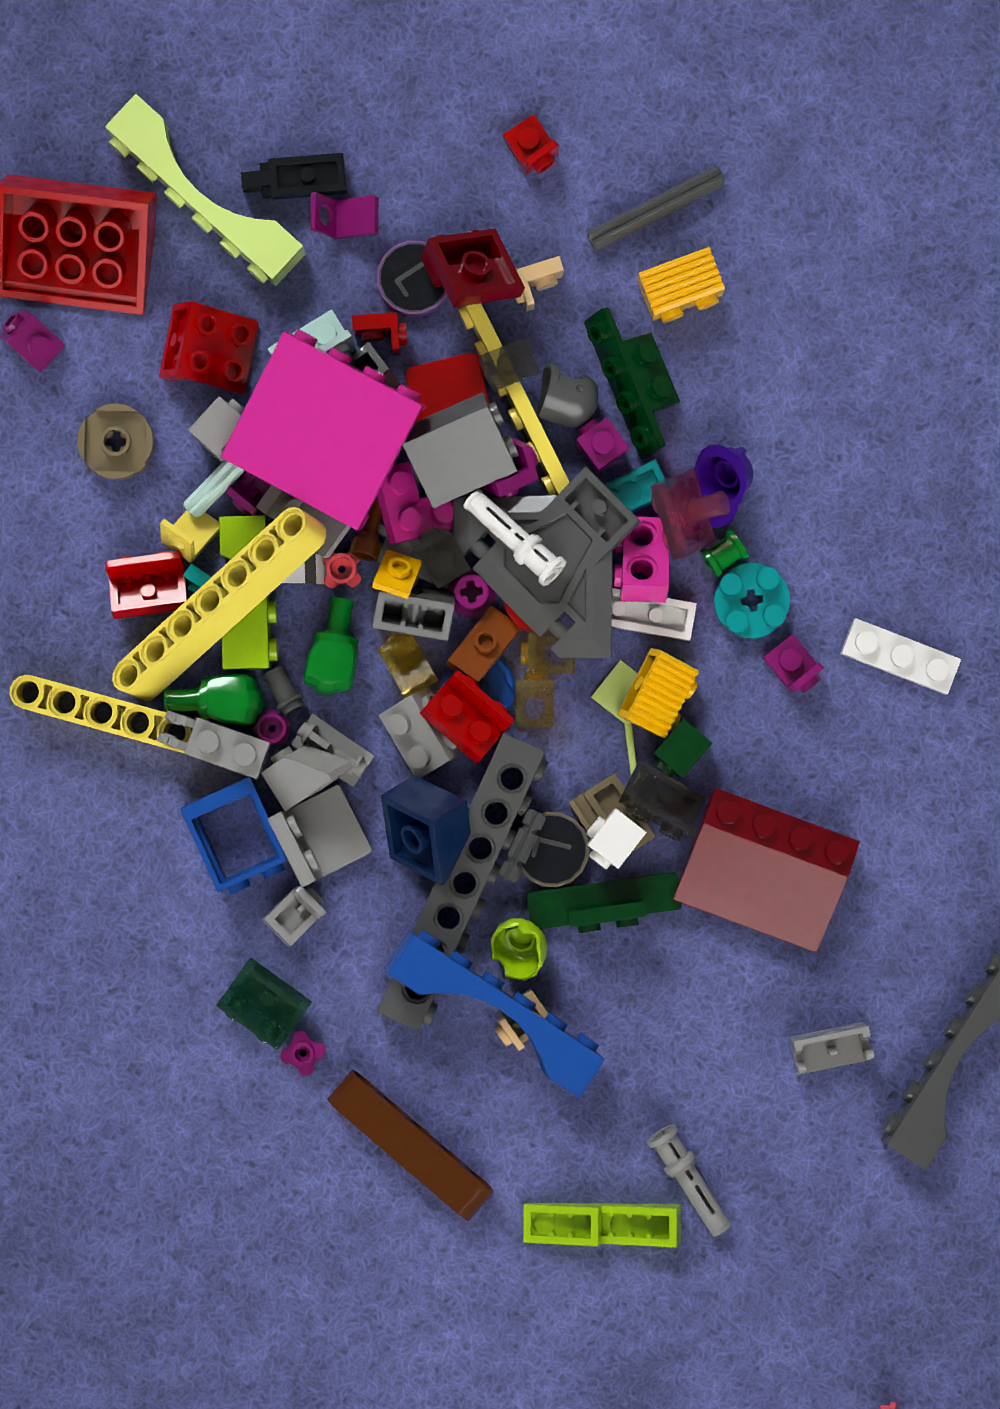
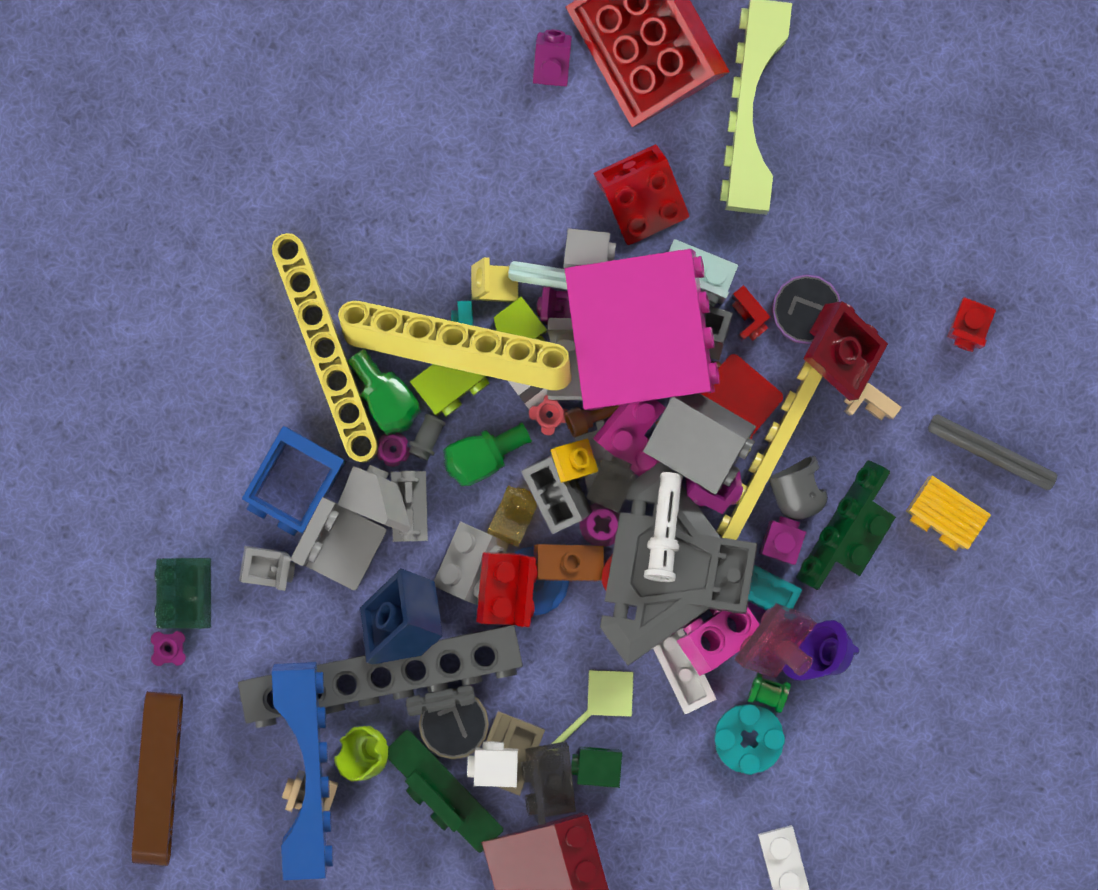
camera: 55 degrees right, 0 degrees up
dark tan plate [77,403,155,481] -> none
red bracket [105,551,189,619] -> none
light grey hinge [157,710,271,779] -> none
black hinge [241,153,347,200] -> none
magenta bracket [311,192,379,239] -> none
clear smoke bracket [478,338,540,399] -> none
clear yellow bracket [515,673,554,727] -> none
clear yellow bracket [521,633,575,674] -> none
yellow brick [617,648,699,739] -> none
magenta bracket [762,634,824,693] -> none

